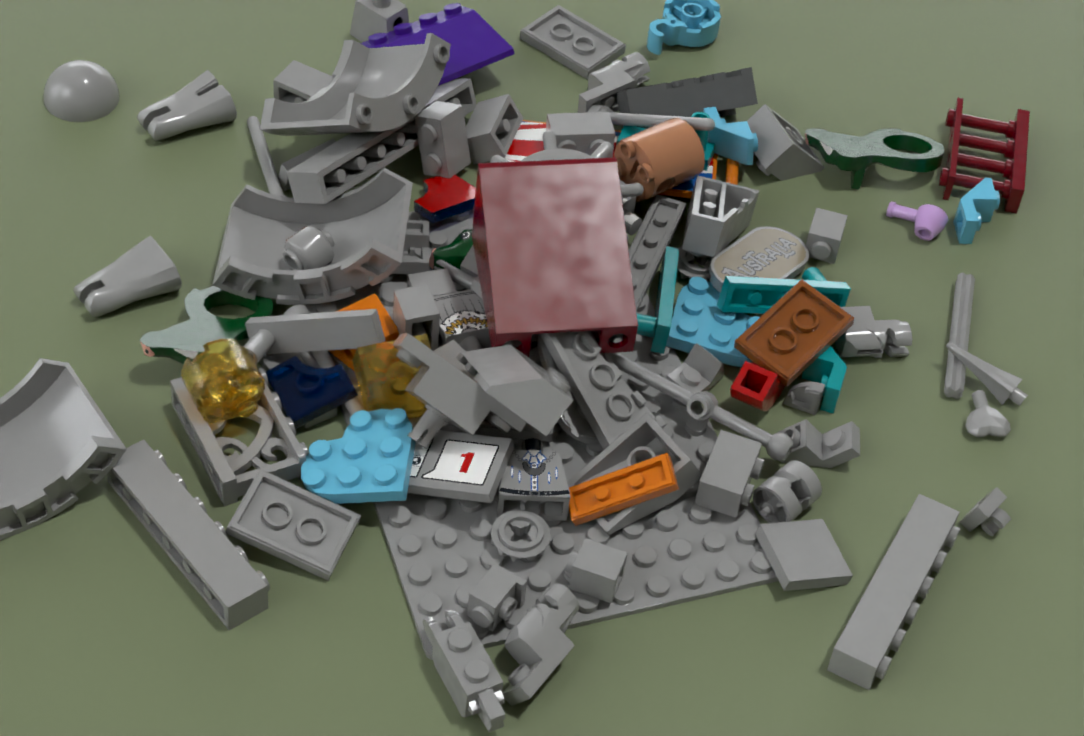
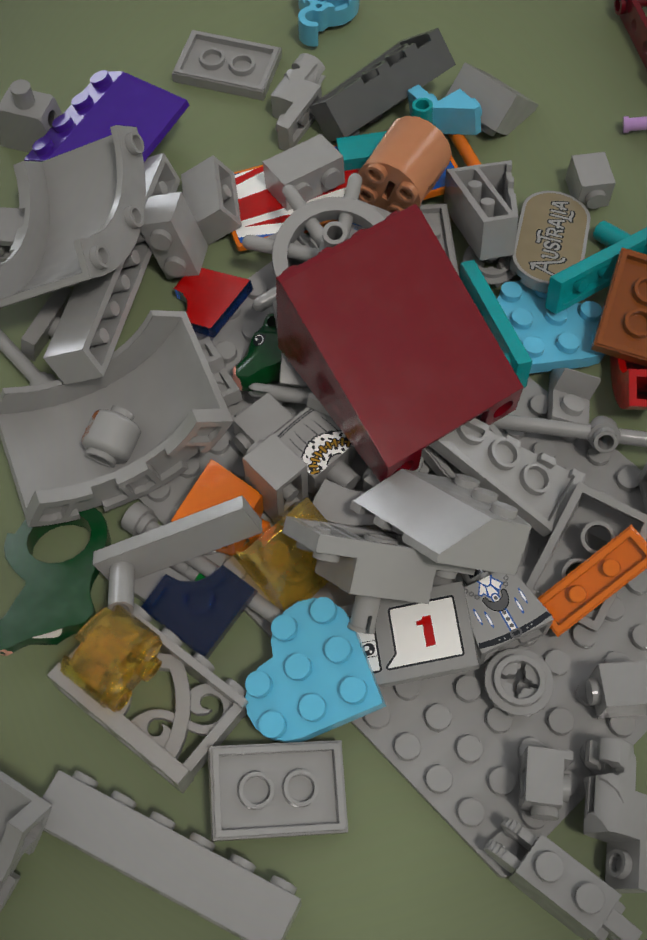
camera: 20 degrees left, 15 degrees up
light grey piece [588,105,715,131] -> none
dark green animal [805,128,944,189] -> none

